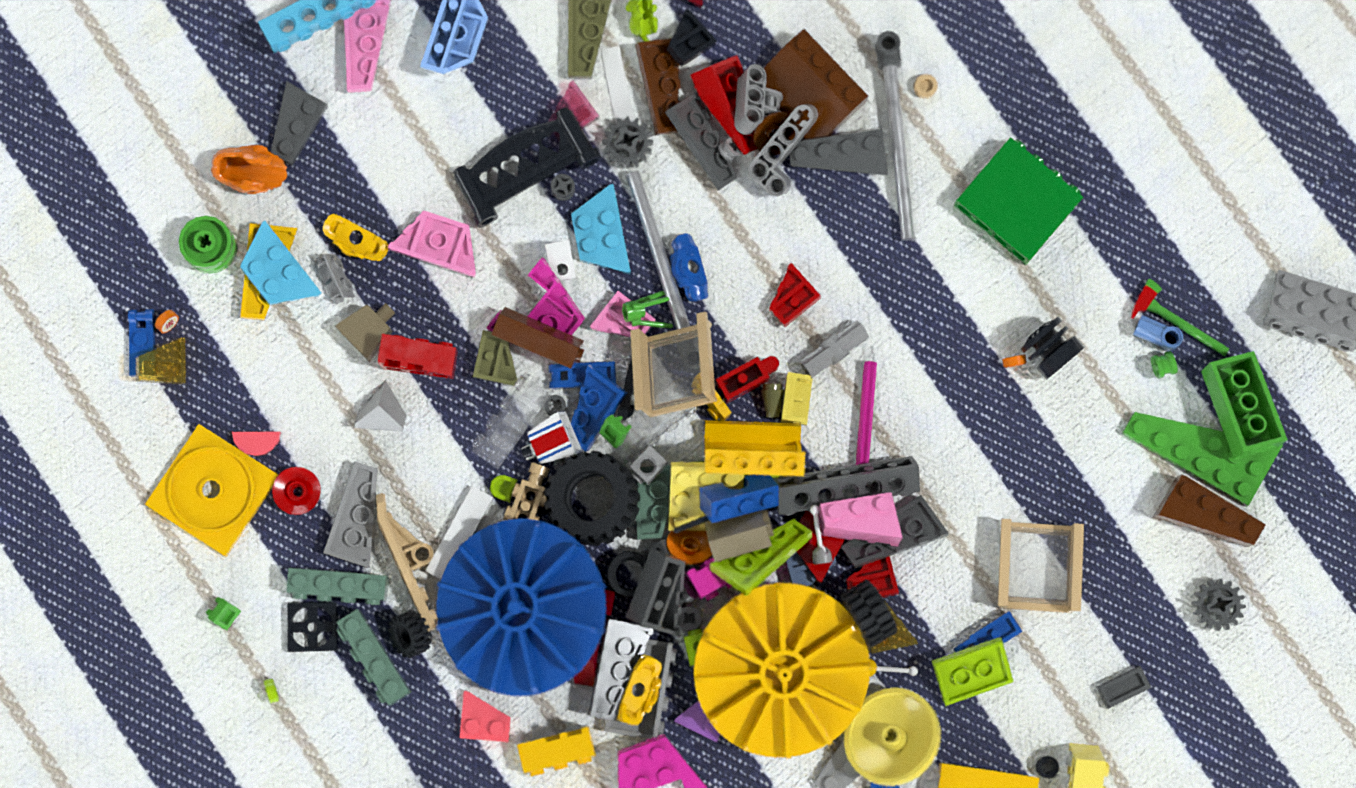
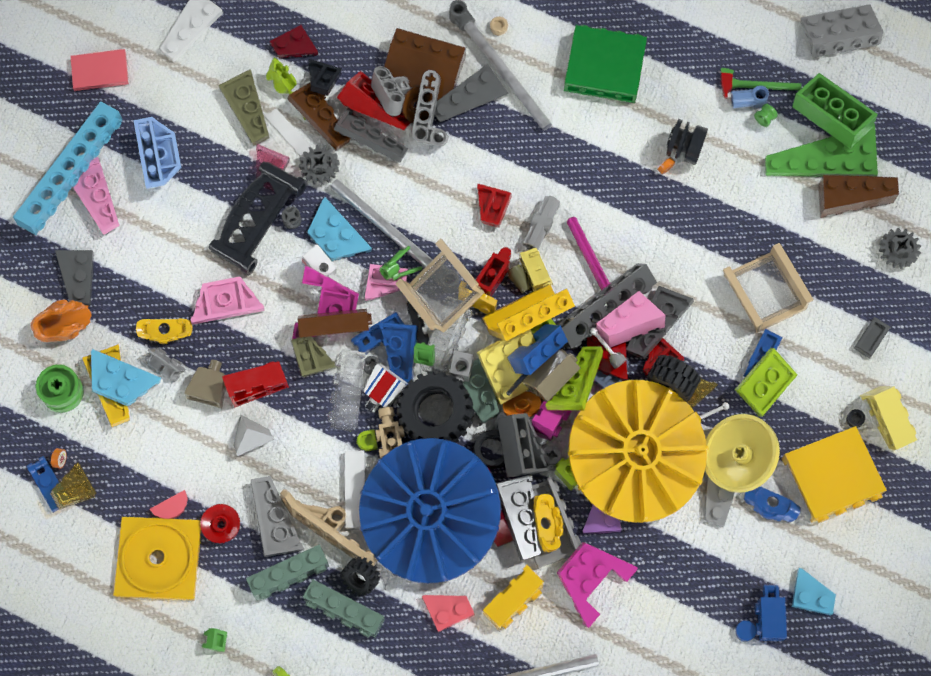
camera: 25 degrees left, 10 degrees down
black piece [287,602,337,652] -> none
blue piece [670,233,708,302] -> none
light grey bush [719,137,742,161] -> none

